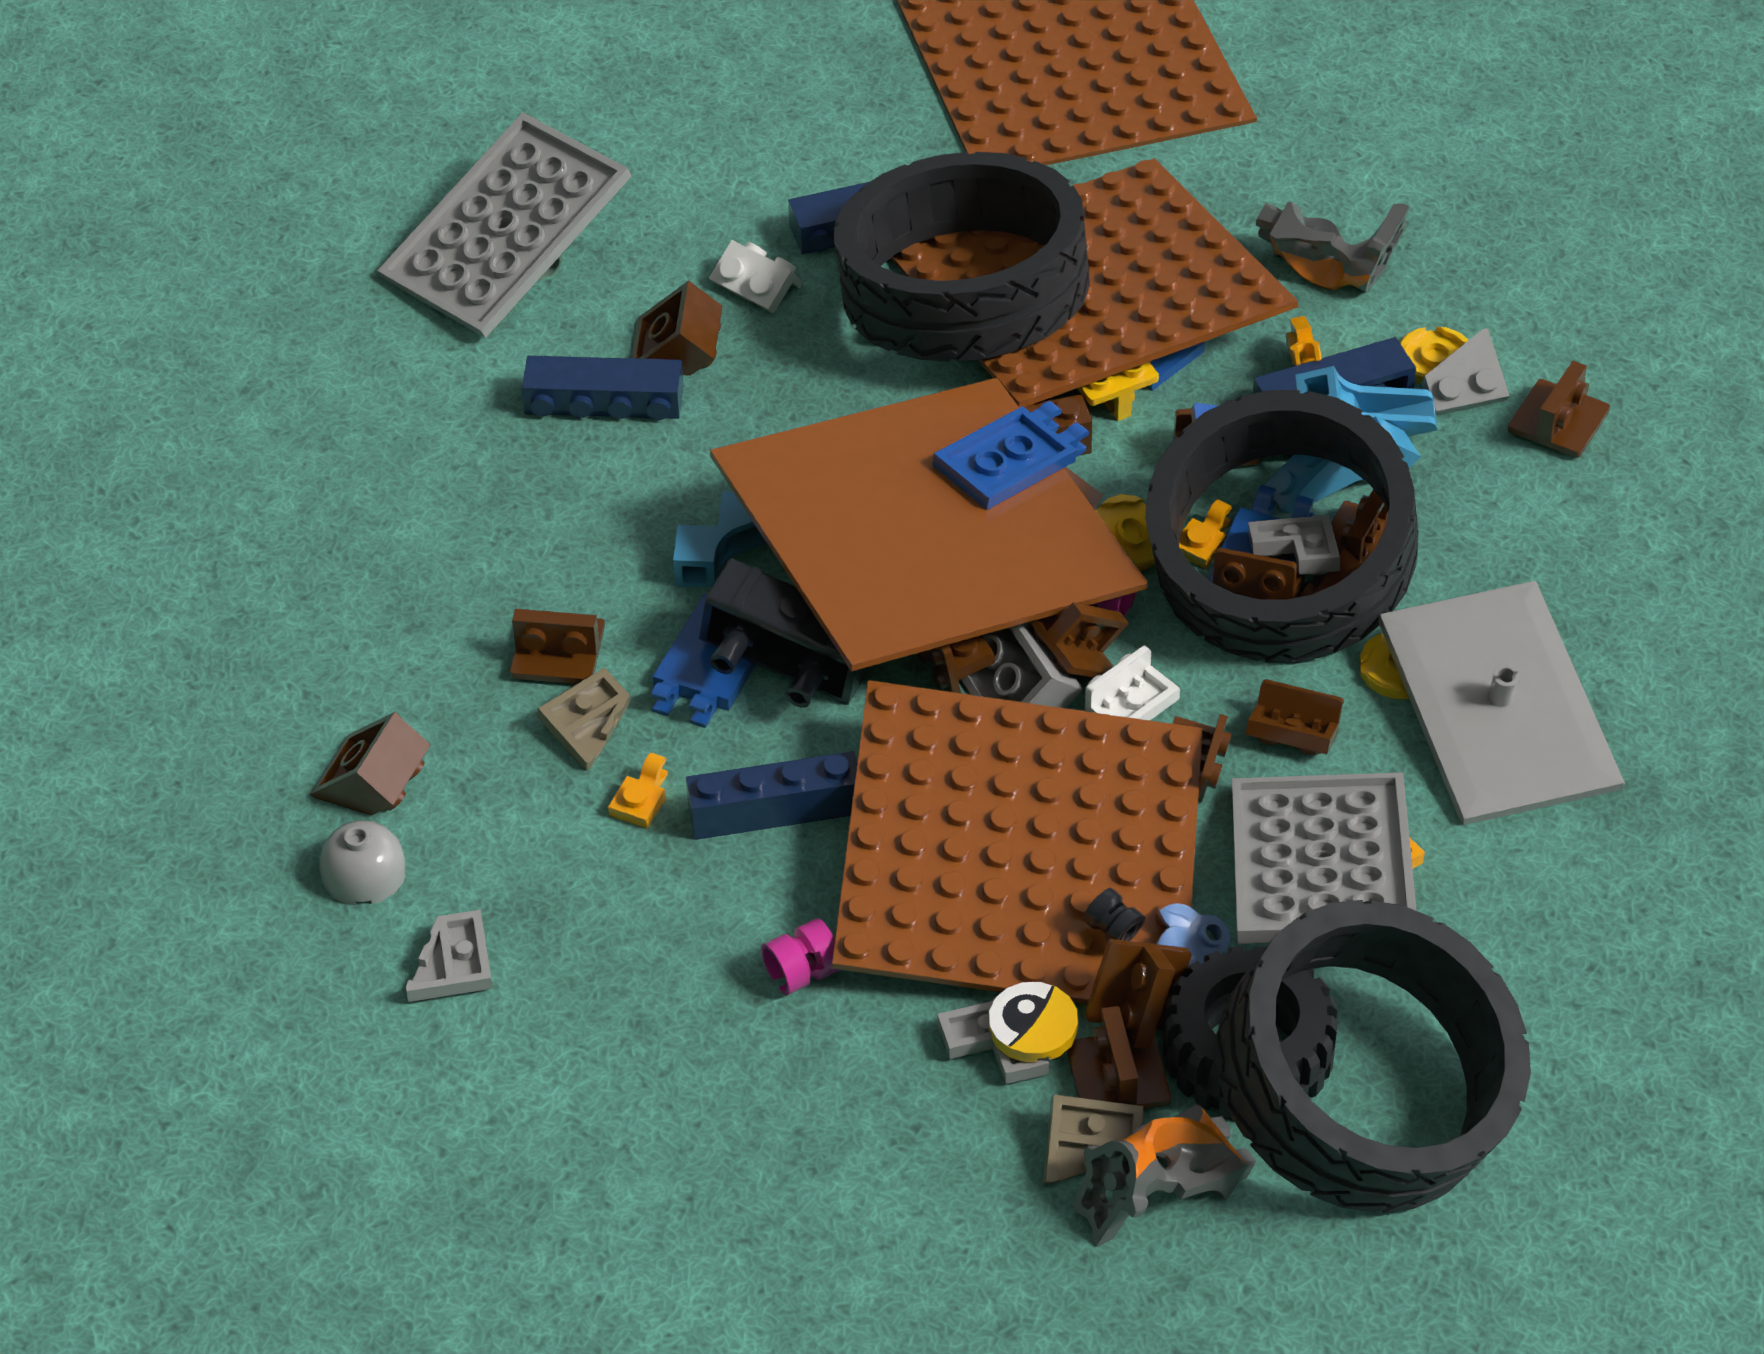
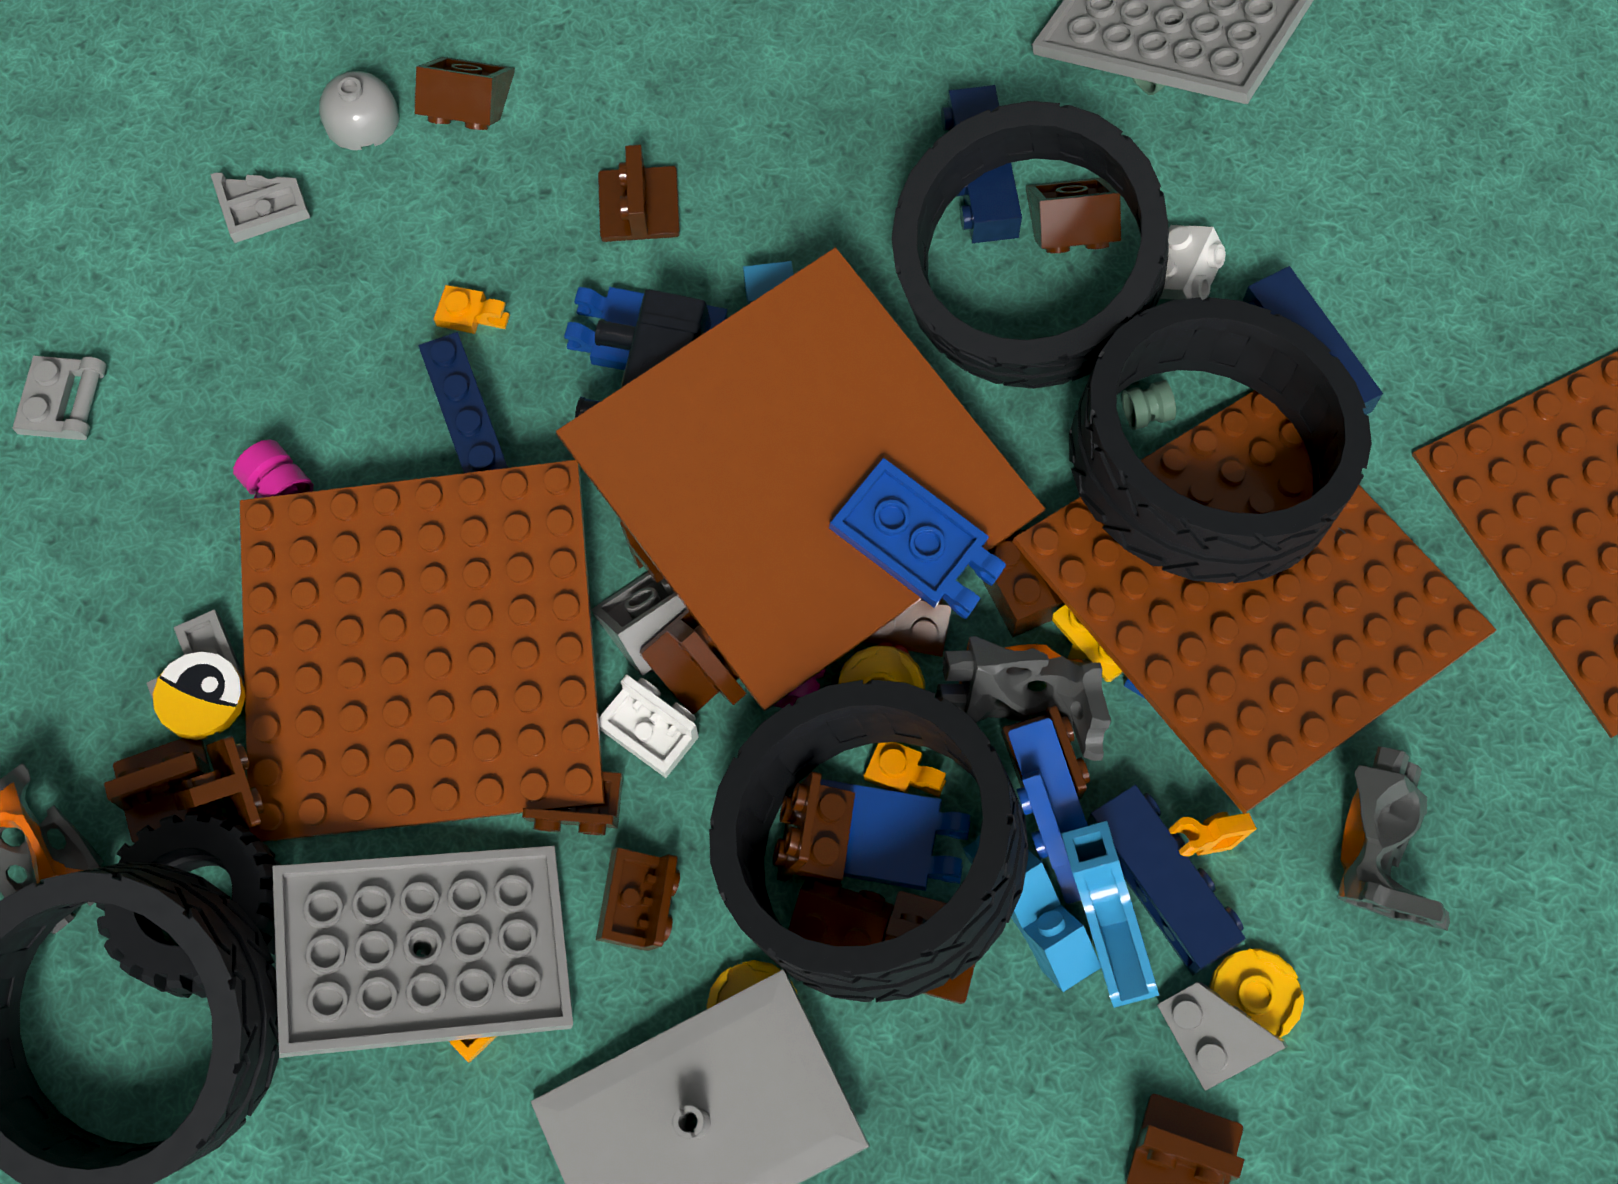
camera: 80 degrees right, 20 degrees up
dark tan wing [538,667,630,771] -> none
dark tan wing [1043,1095,1144,1185] -> none
black wheel [1083,888,1145,942] -> none
medium blue plate [1156,903,1230,967] -> none
light grey plate [1248,515,1340,576] -> none
none -> light grey plate [12,356,107,440]
none -> black tyre [892,101,1169,389]
none -> dark grey hips [935,636,1111,761]

